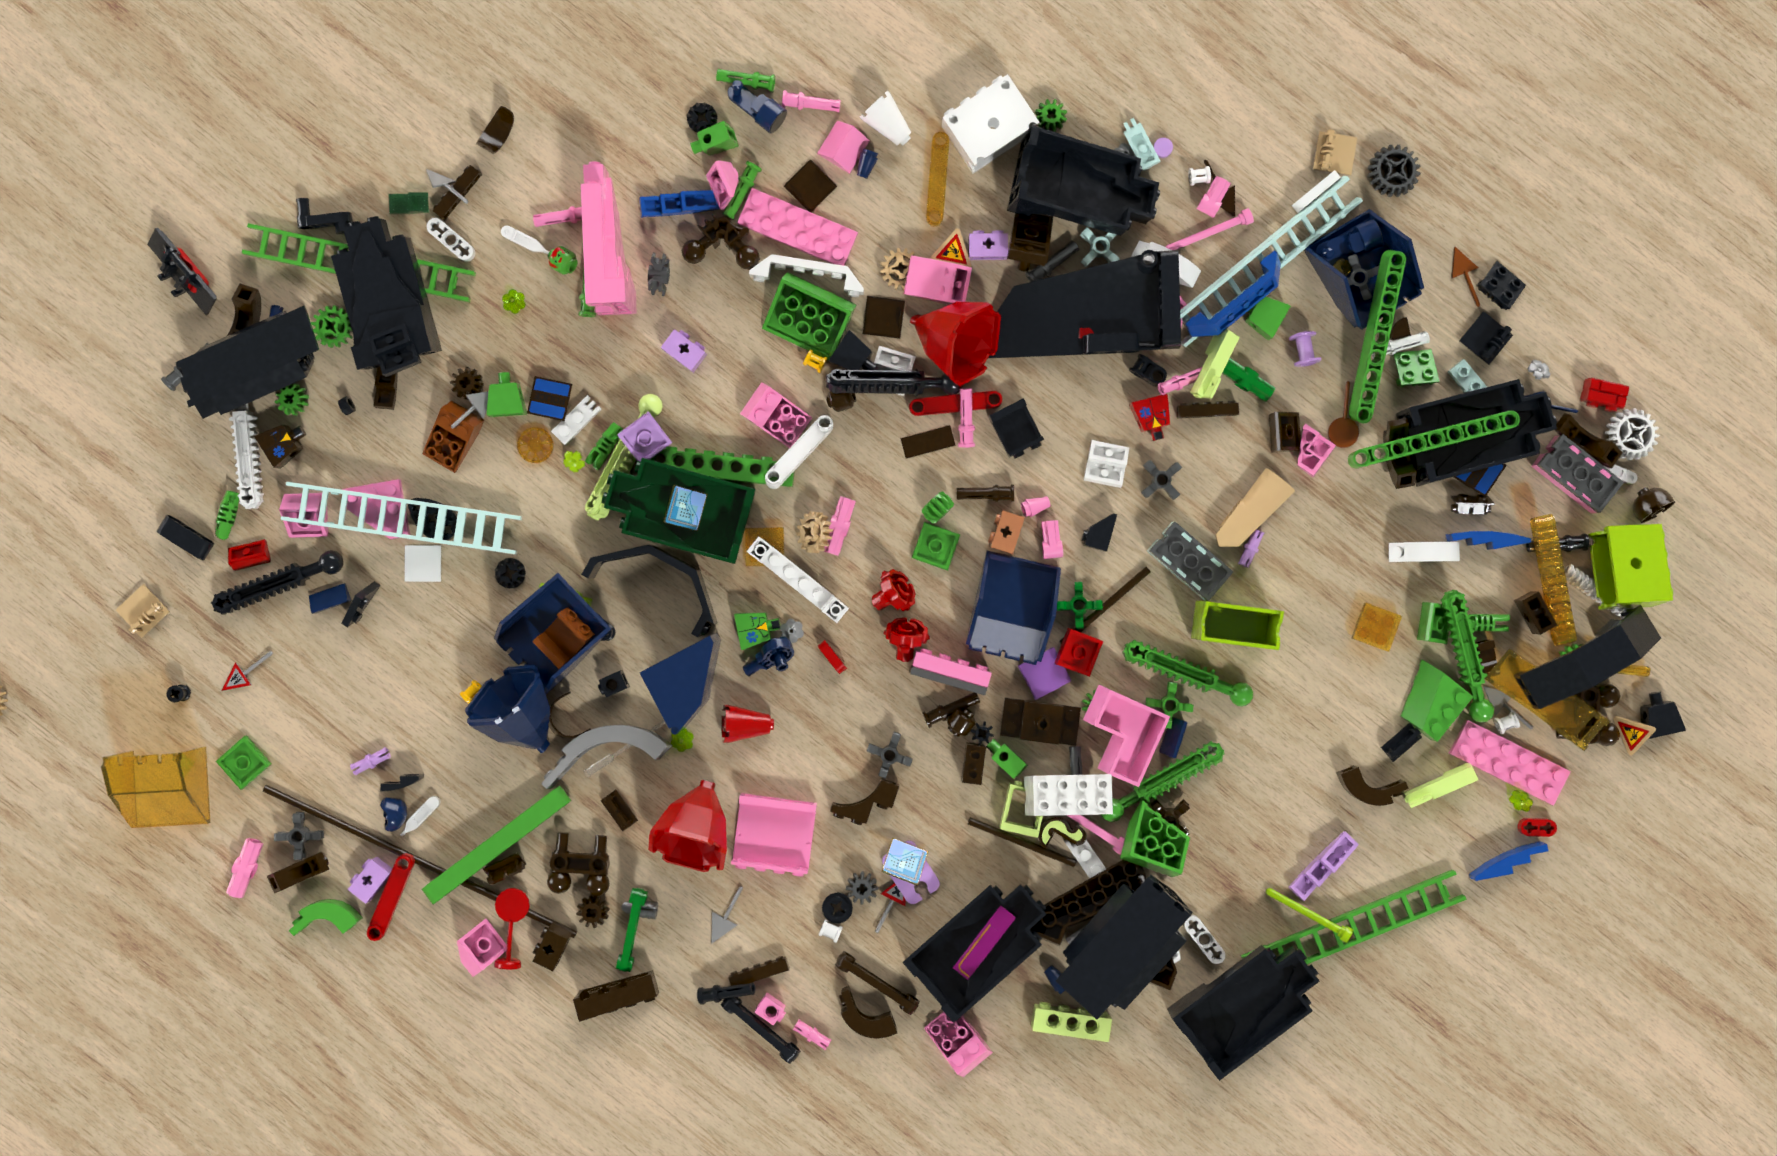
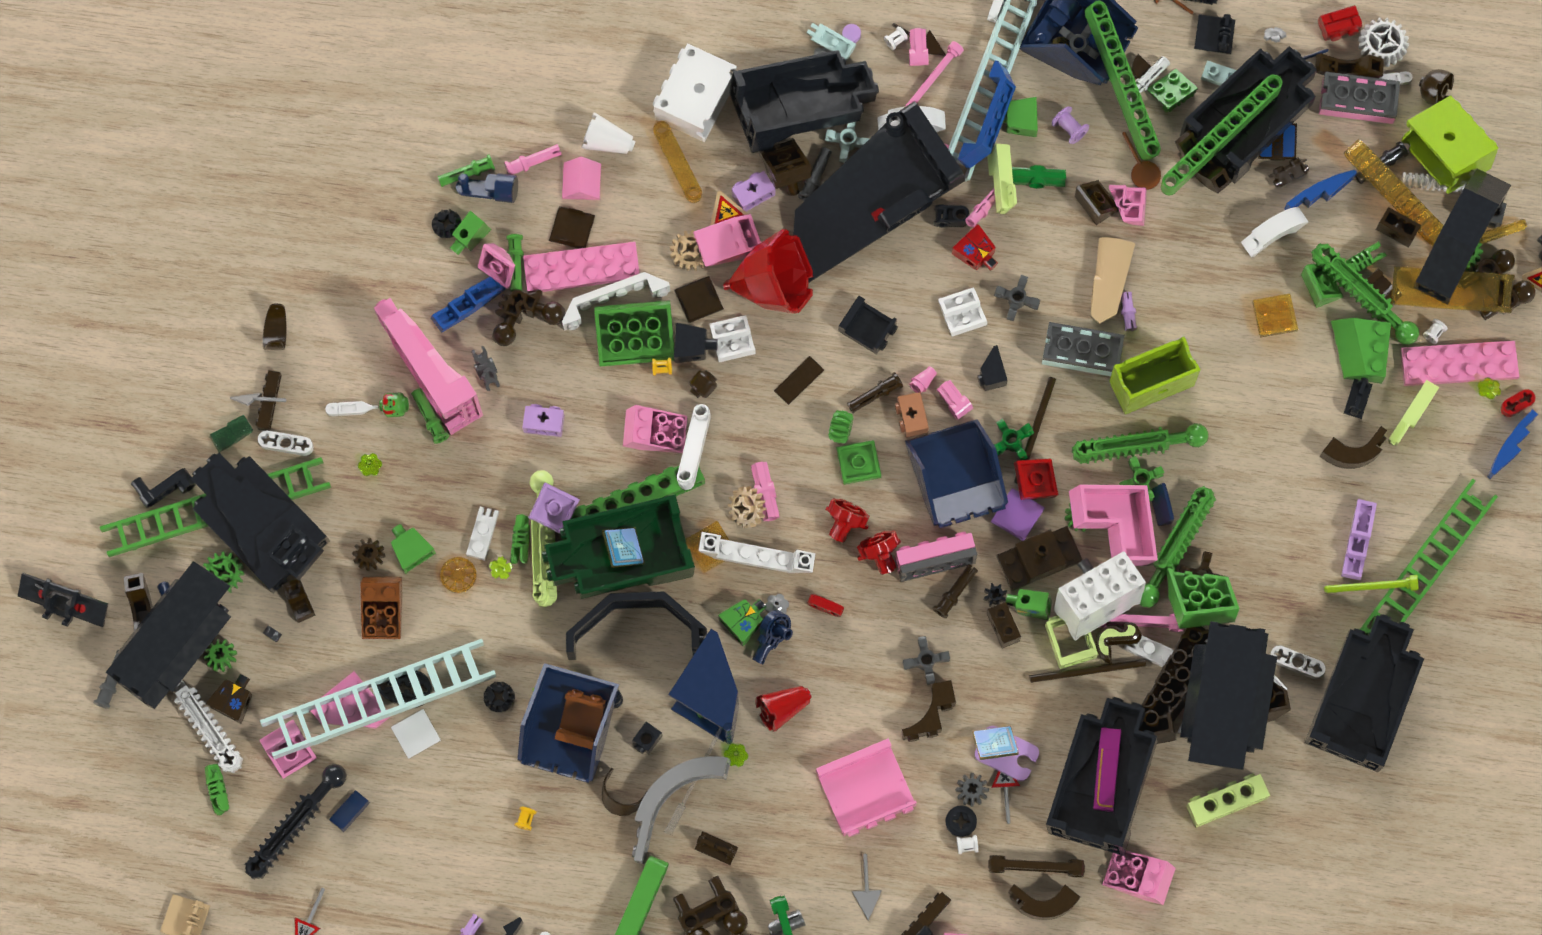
camera: 25 degrees left, 15 degrees down
black beam [156,515,215,560] -> none
red slope [228,539,271,571] -> none
black wing [341,581,381,628] -> none
light grey piece [451,391,489,429] -> none
dark blue piece [465,665,550,753] -> none
piece [527,376,573,422] -> none
bright pink pin [533,206,582,227] -> none
red piece [648,780,727,872] -> none
black gear [826,369,963,396] -> none
dark blue cone [857,149,878,179] -> none
red piece [909,391,1003,416] -> none
dark brown head [947,708,976,737] -> none
bright pink pin [958,388,975,448] -> none
bright green gear [1035,99,1067,132] -> none
dark blue cone [1044,965,1065,994] -> none
dark brown piece [1177,401,1239,419] -> none
light grey piece [1483,686,1533,729] -> none

